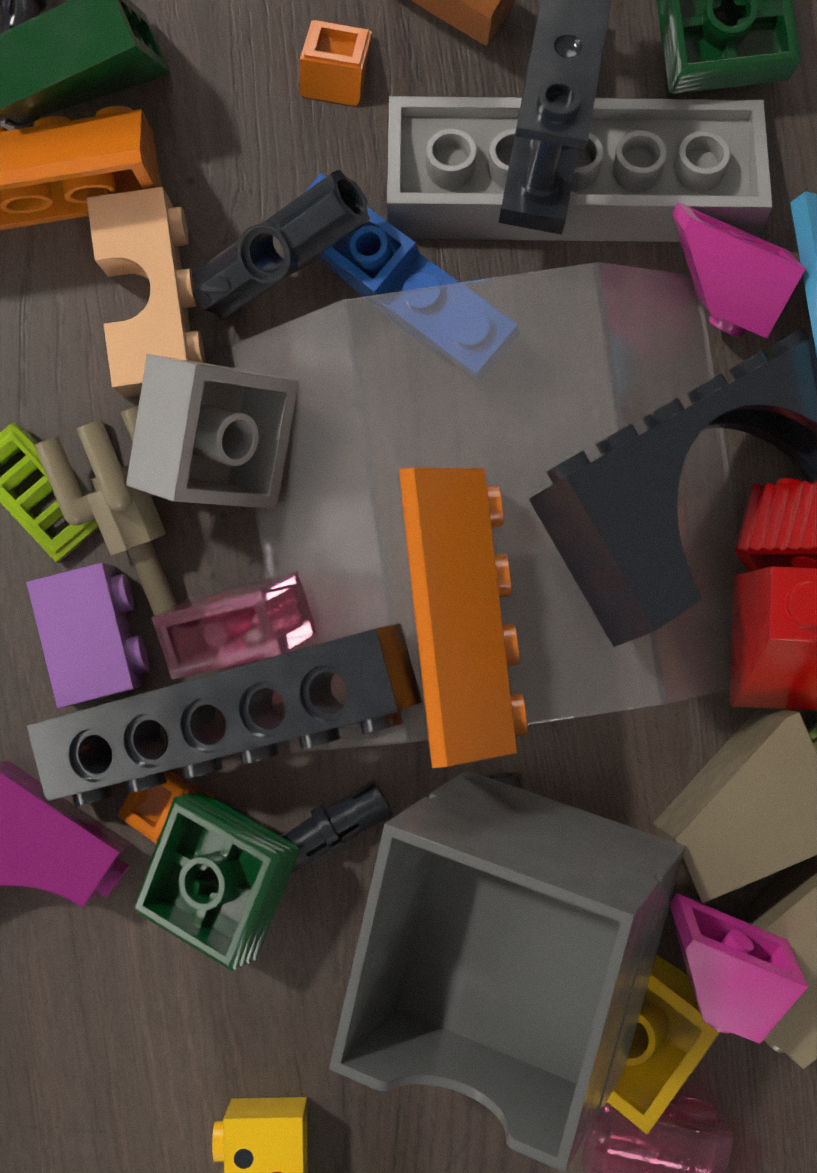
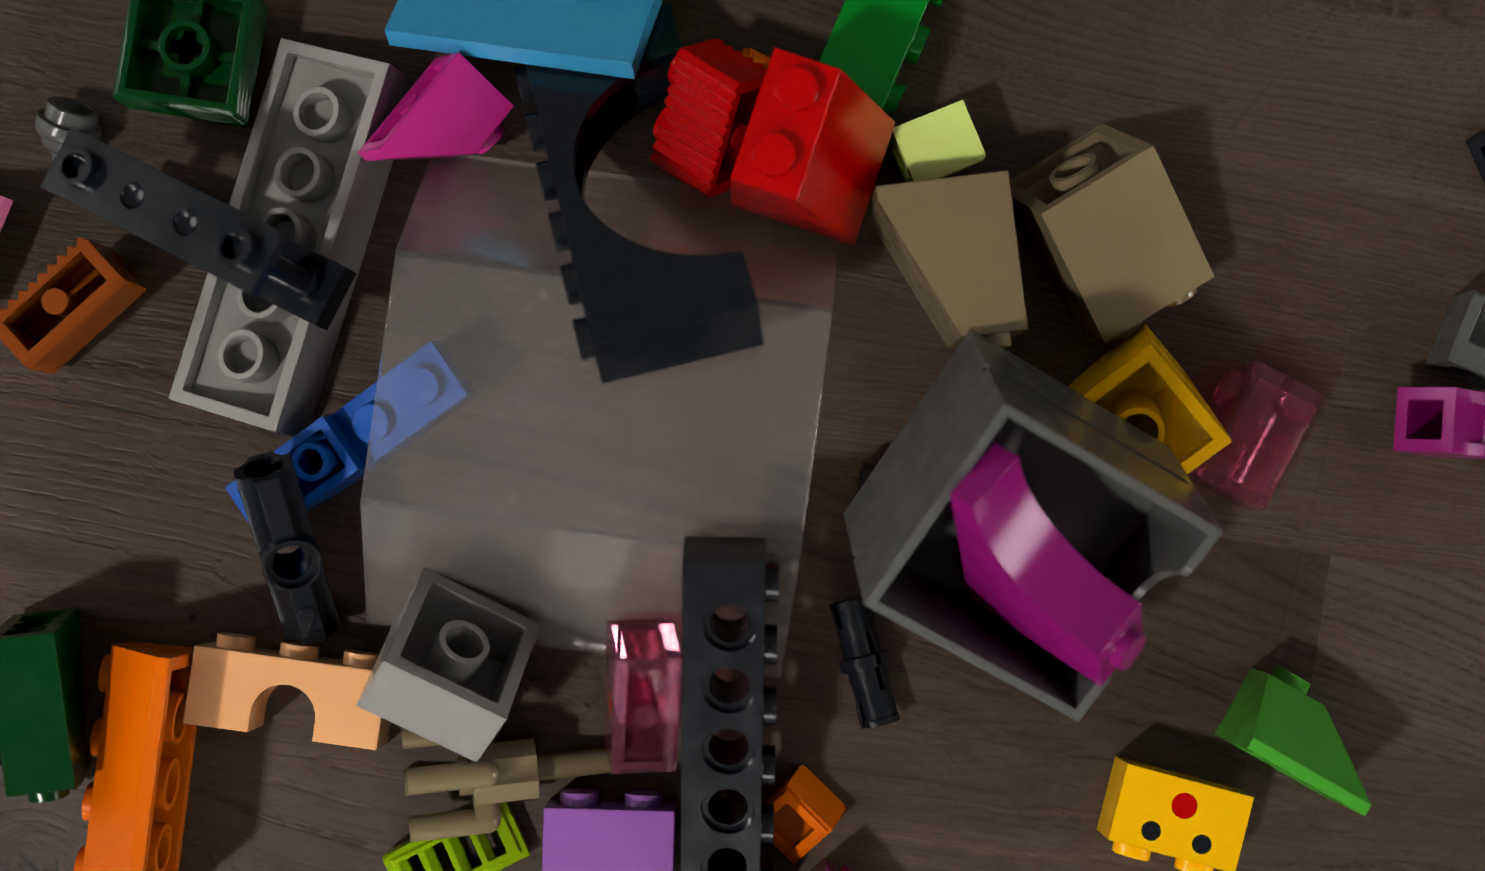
camera: 75 degrees left, 0 degrees up
dark green brick [133,791,299,971] -> none
orange slope [299,20,372,106] -> none
orange slope [399,467,527,768] -> none
dark pink slope [669,893,808,1044] -> none
none -> magenta arch [950,443,1146,687]

